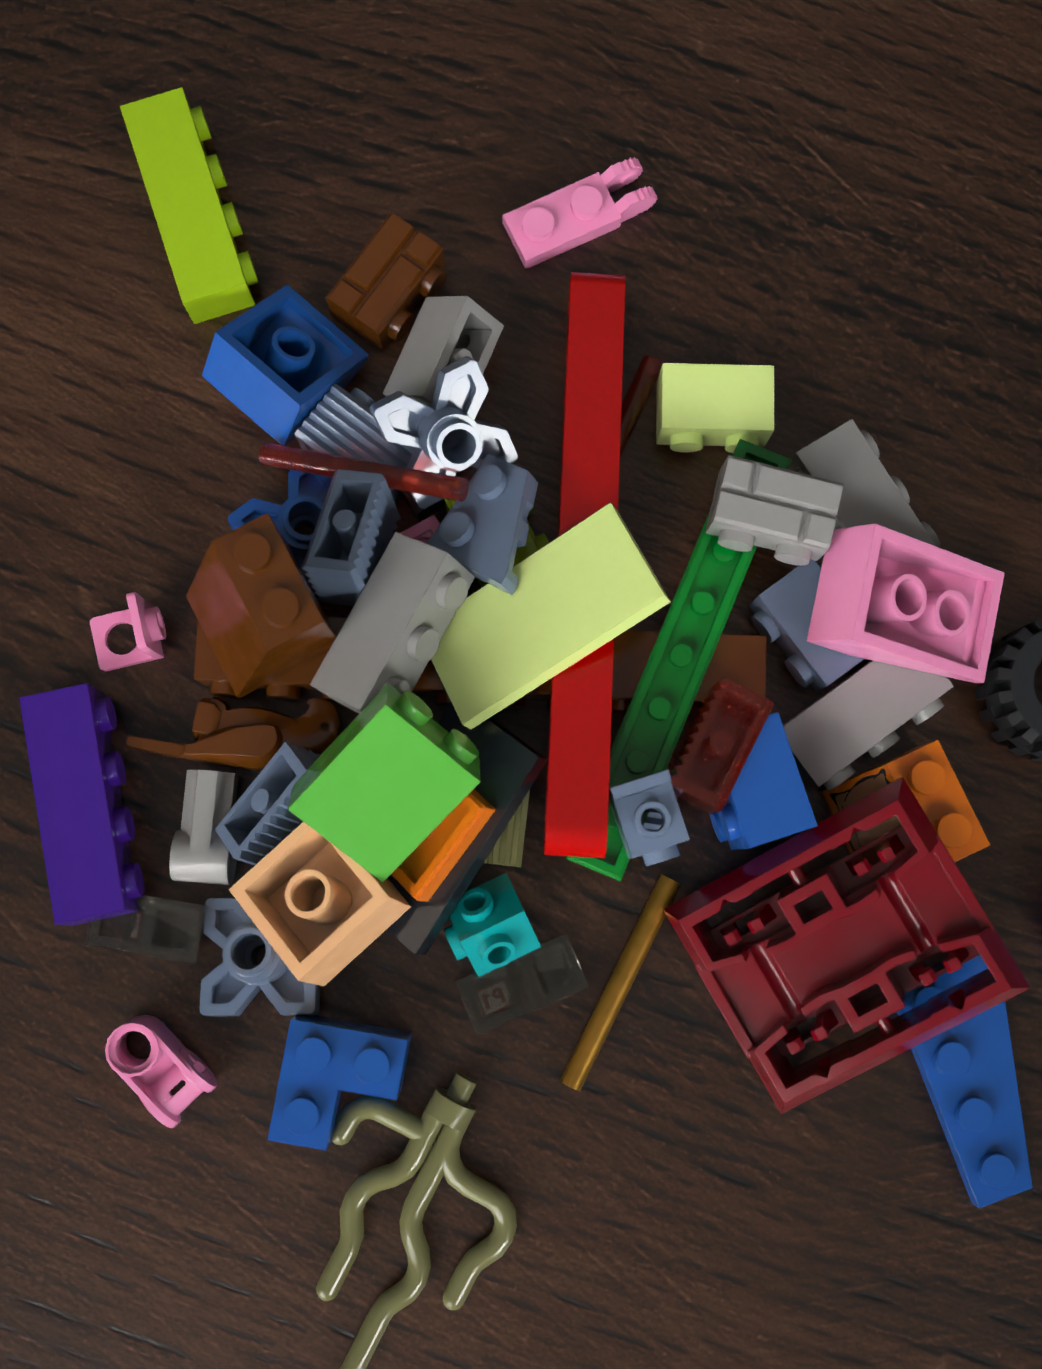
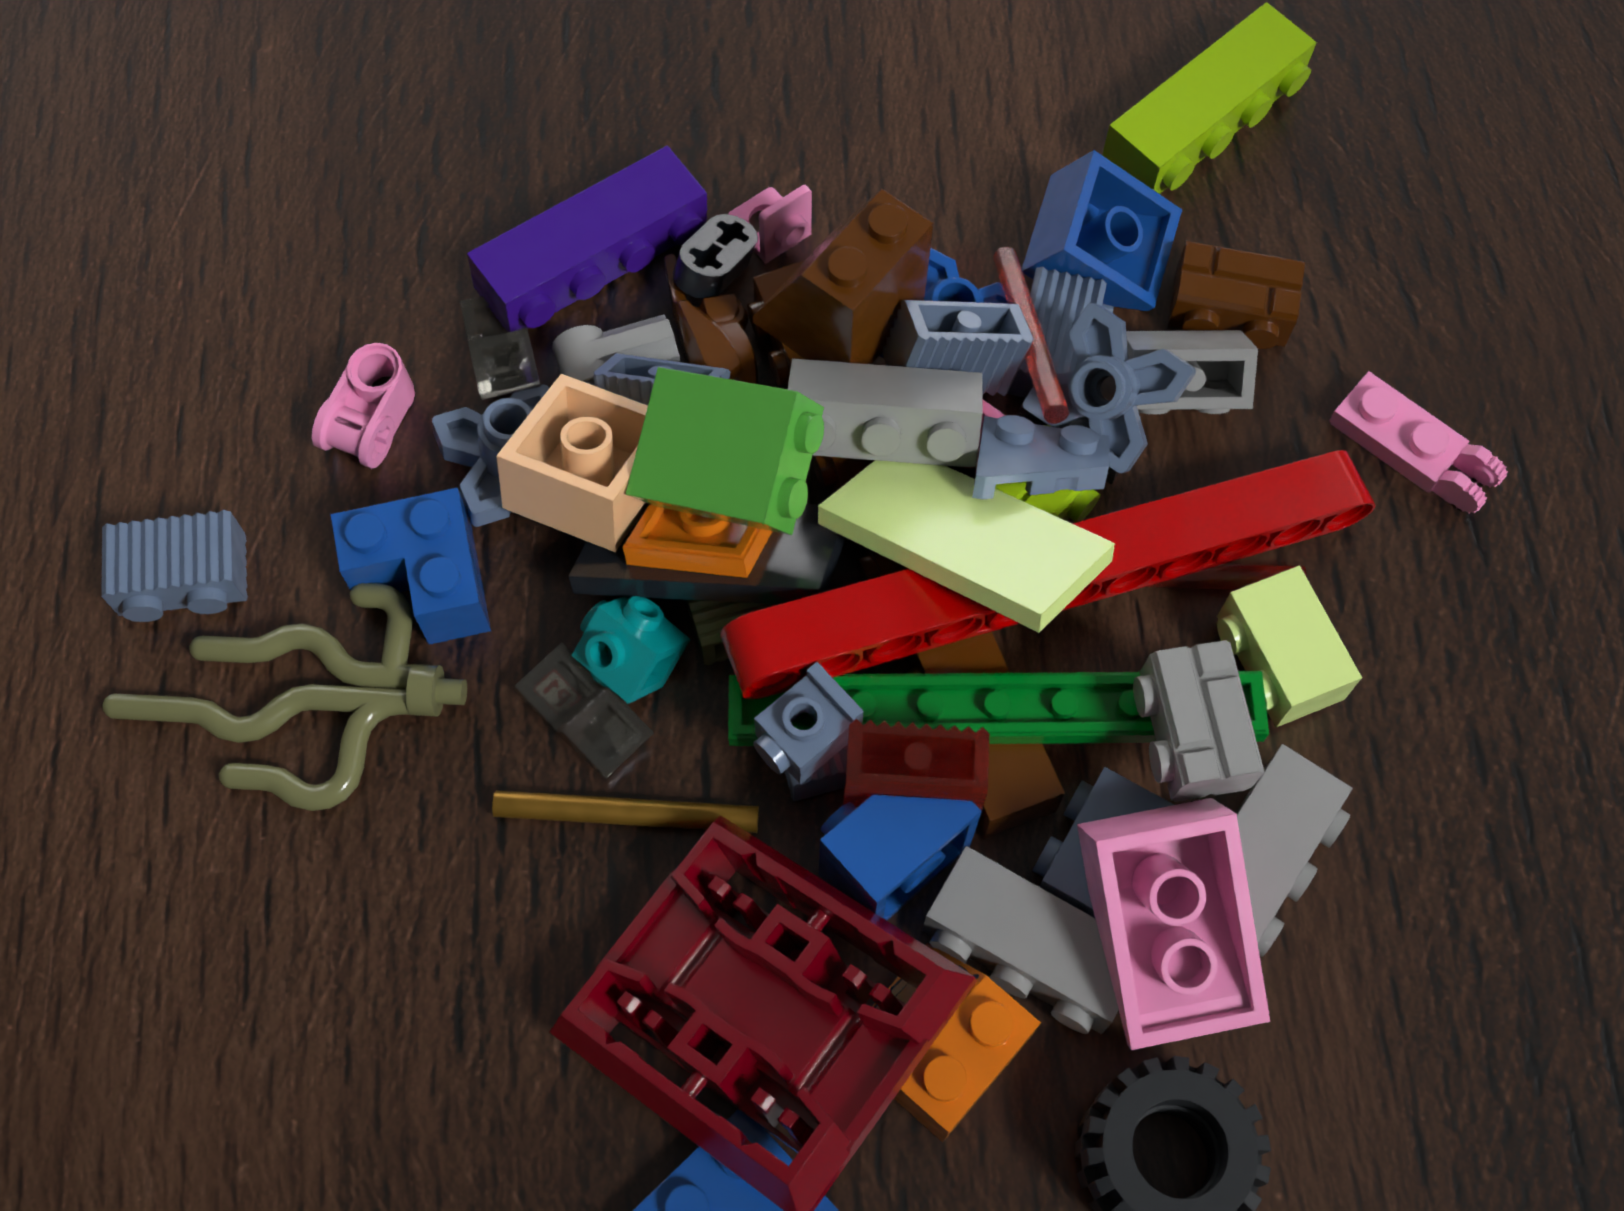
camera: 70 degrees right, 15 degrees down
none -> sand blue brick [101,510,248,622]
none -> black beam [672,214,758,299]

